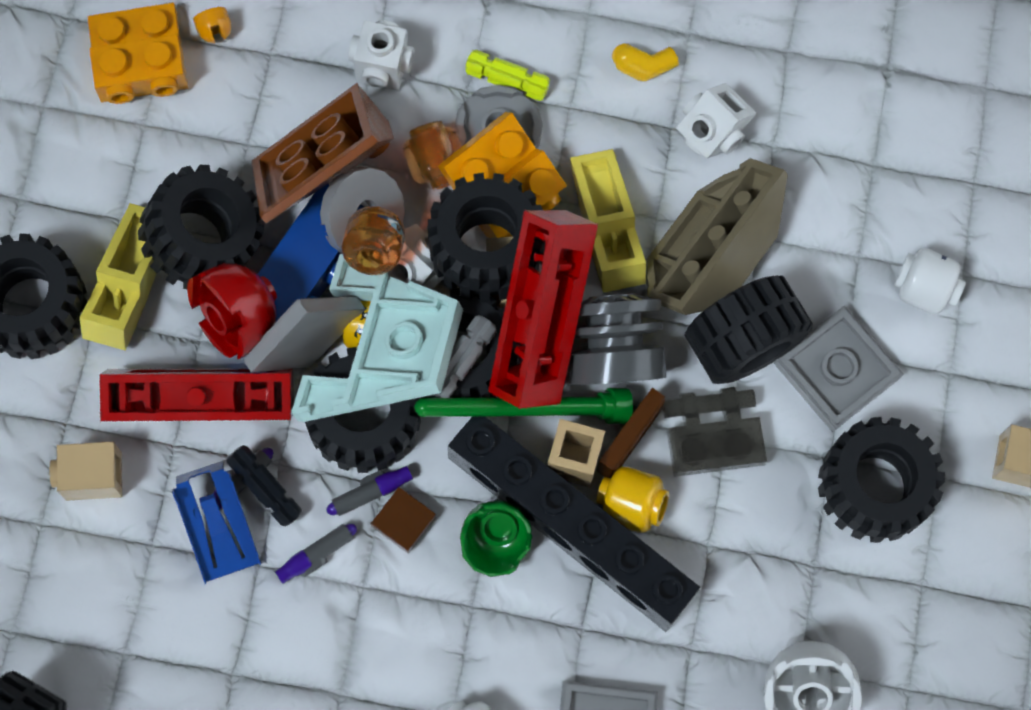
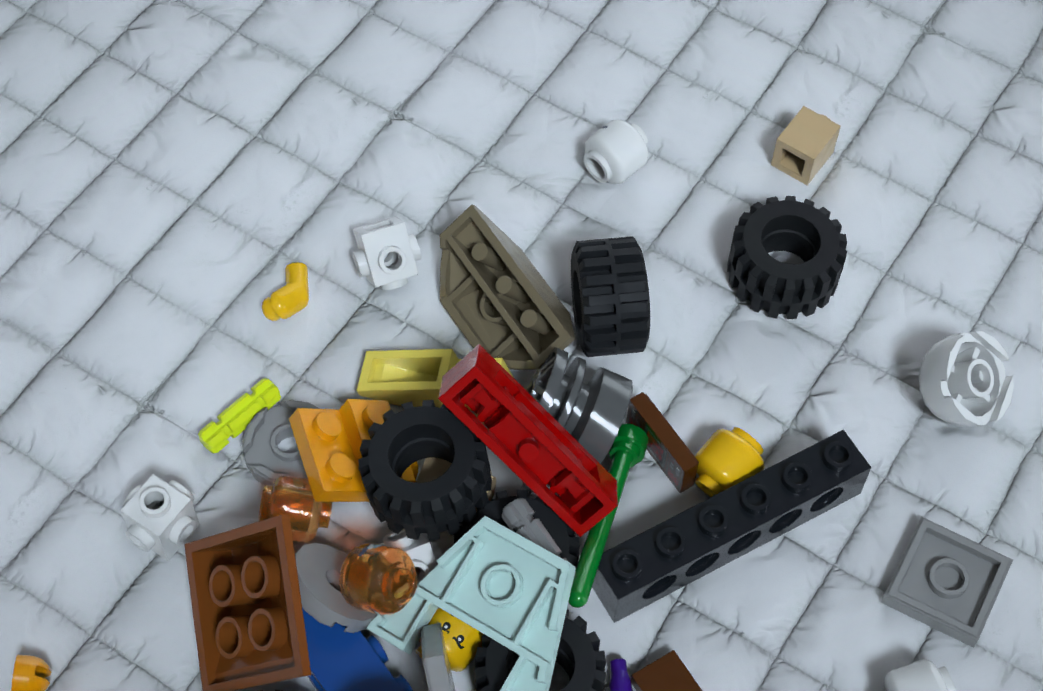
camera: 65 degrees left, 15 degrees down
green hair [460,499,533,577] -> none
tan brick [547,419,605,487] -> none
clear smoke plate [663,387,767,477] -> none
light grey tile [773,306,904,432] -> none

